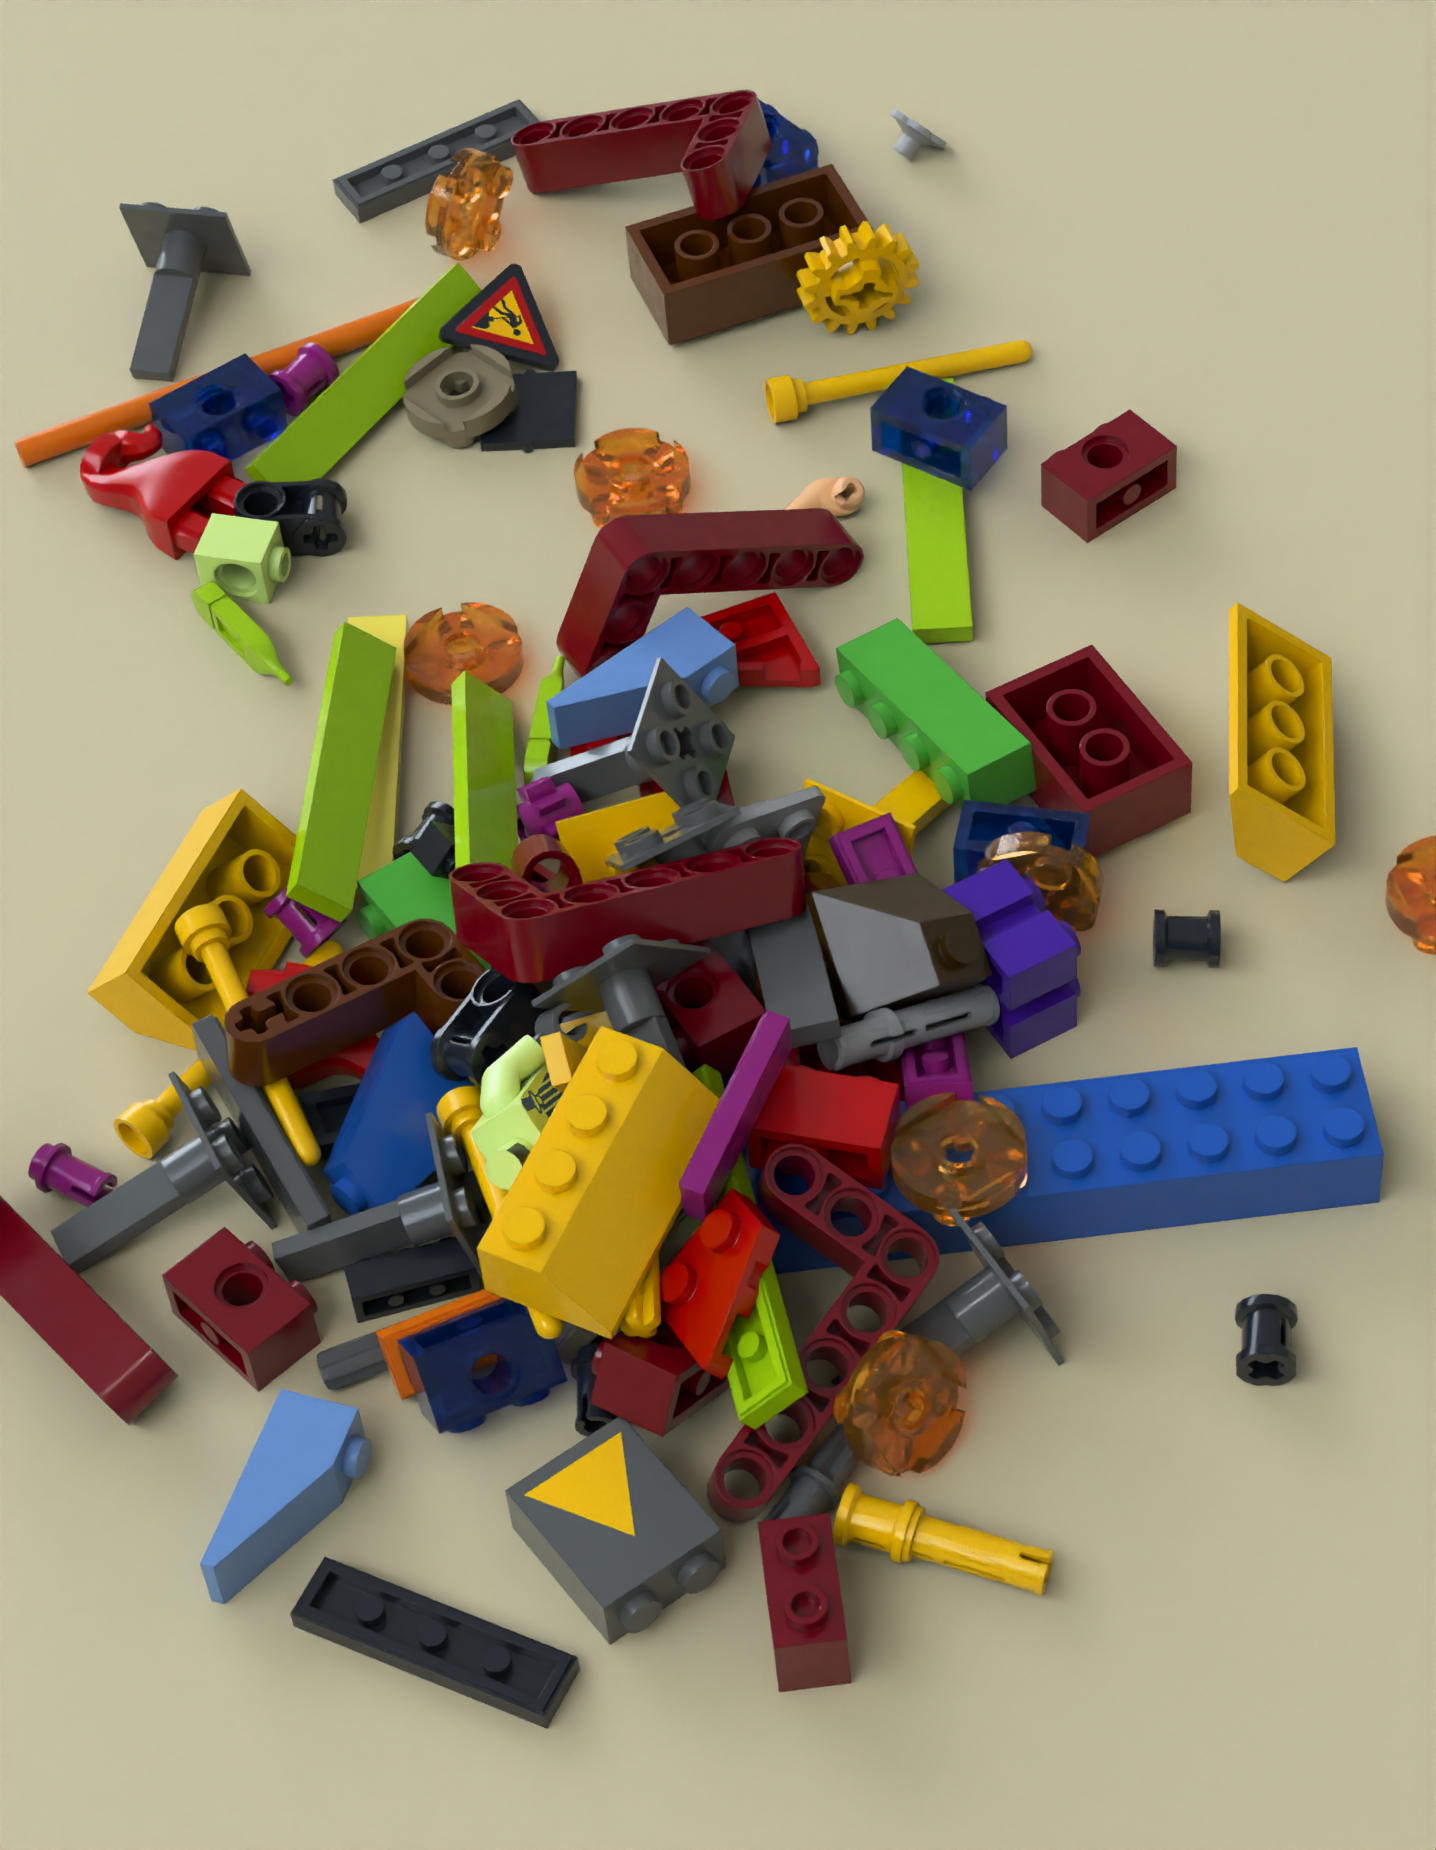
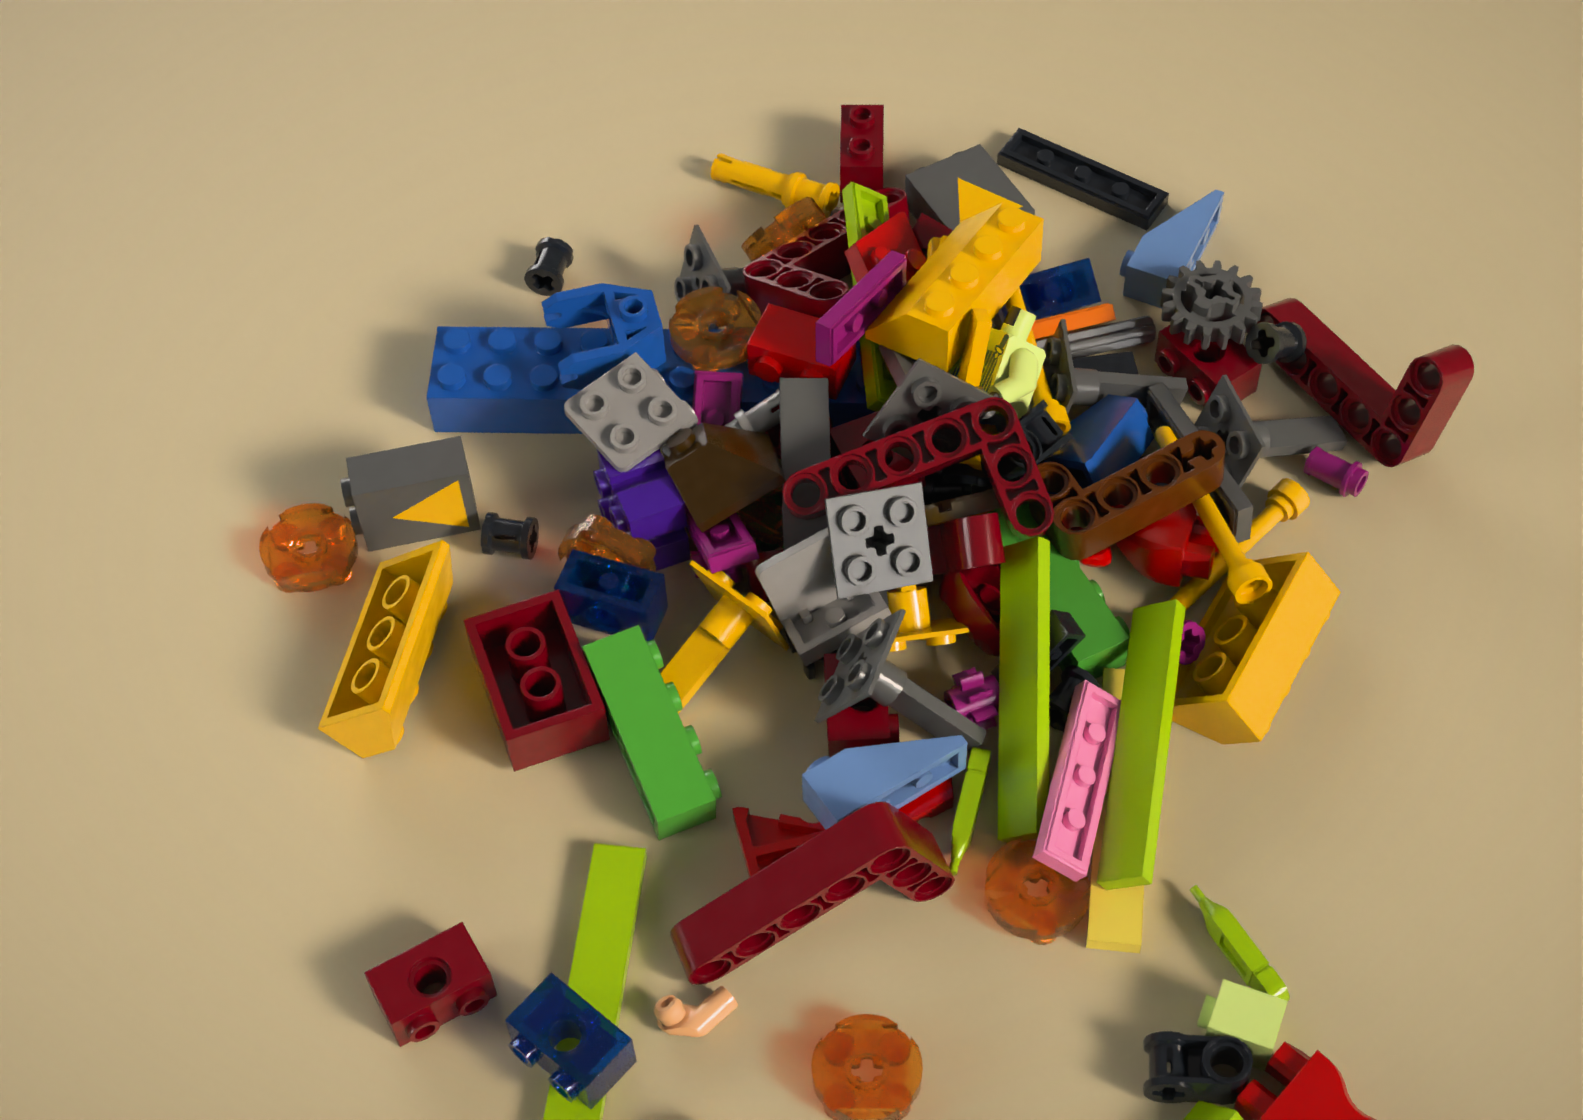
camera: 175 degrees left, 5 degrees up
none -> dark grey brick [340,436,481,552]
none -> blue piece [542,283,666,390]
none -> light grey bracket [564,352,698,472]
none -> bright pink tile [1033,680,1121,882]
none -> dark grey gear [1160,260,1263,350]
none -> black bush [1245,321,1307,364]

